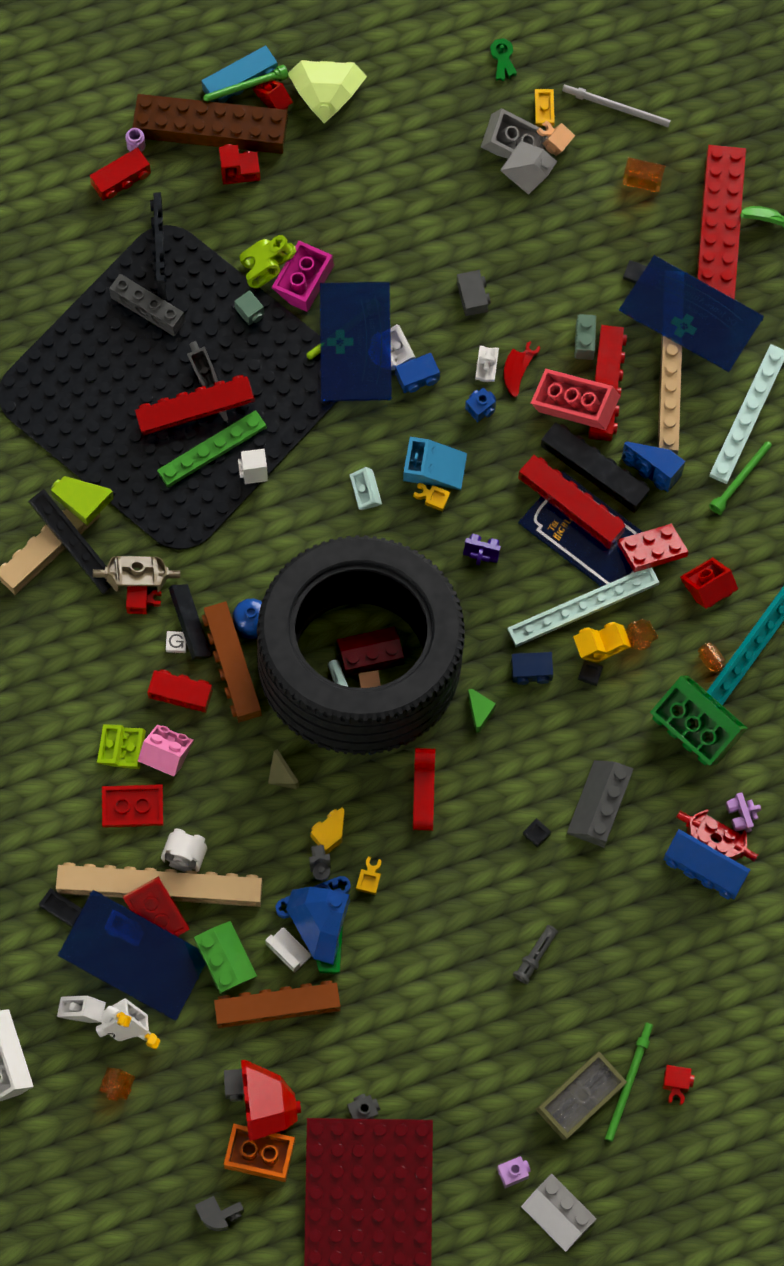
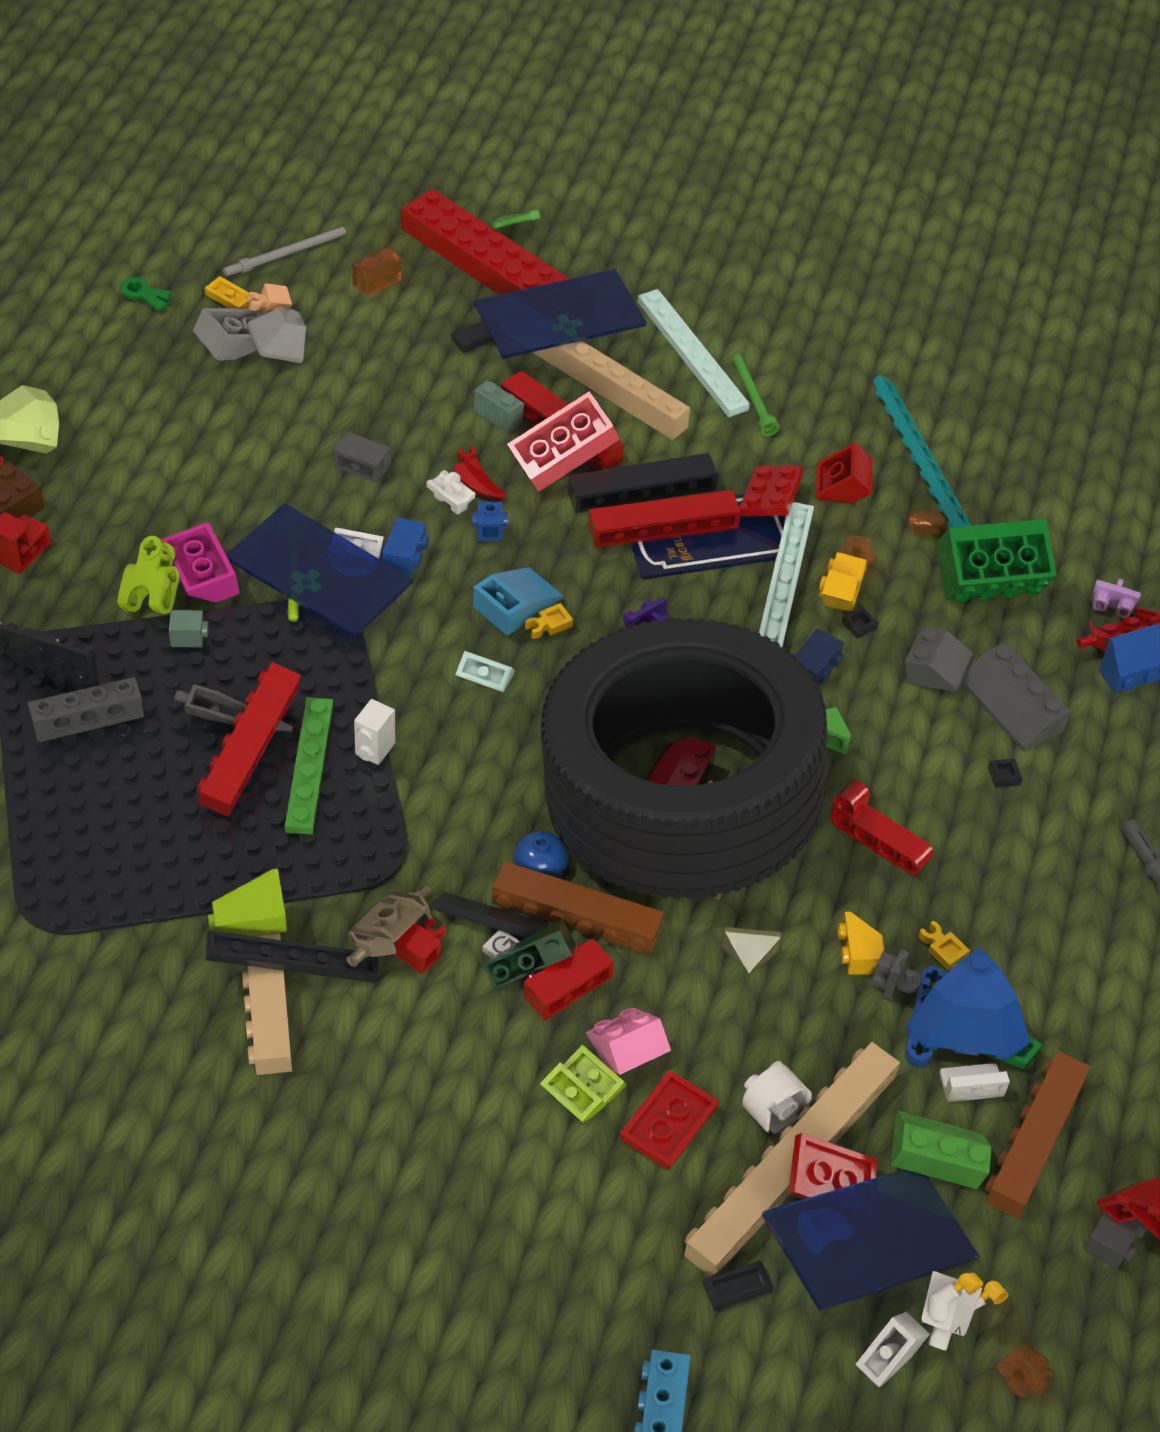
camera: 55 degrees left, 20 degrees down
blue slope [621,441,685,493] -> none
none -> dark green slope [482,920,576,989]
none -> dark grey slope [905,626,974,692]

